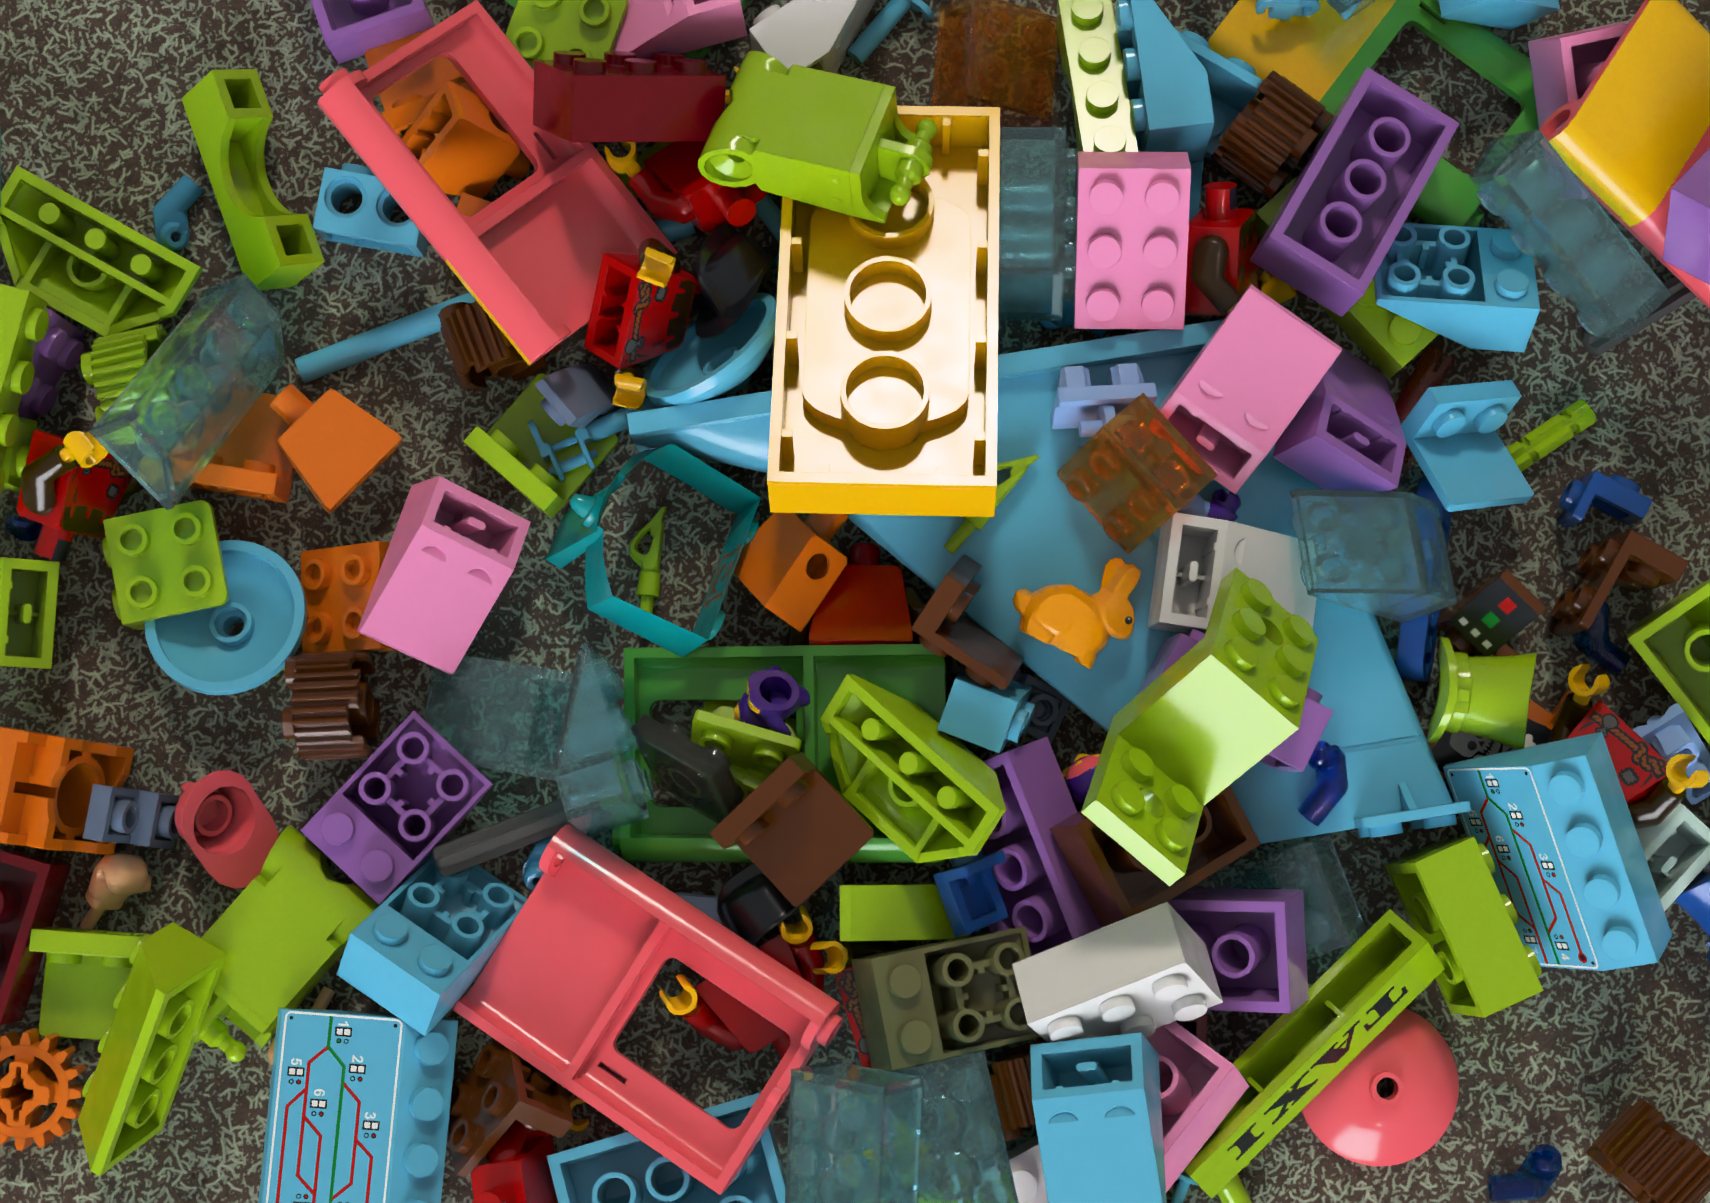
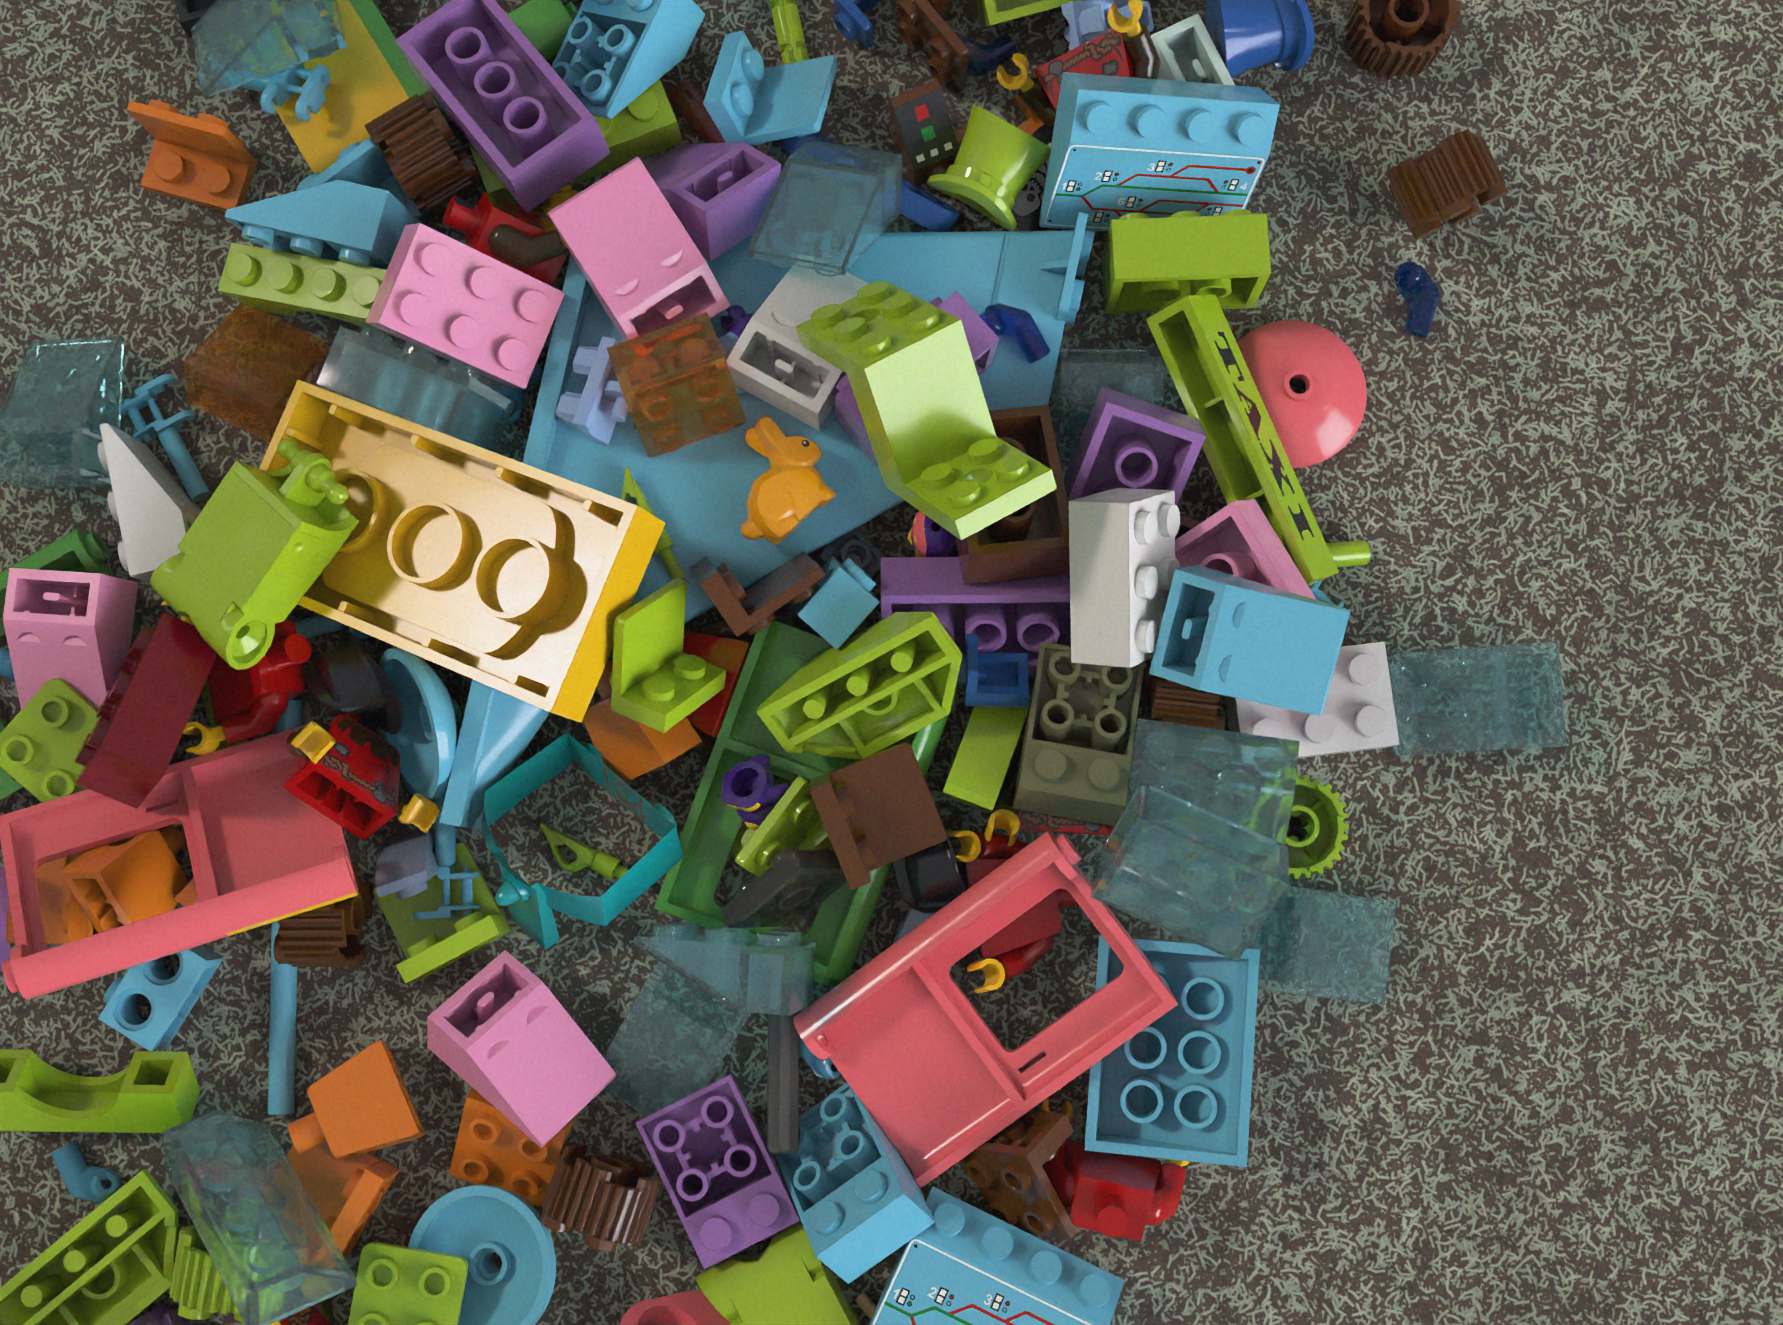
camera: 65 degrees left, 0 degrees up
none -> lime bracket [609,578,726,733]

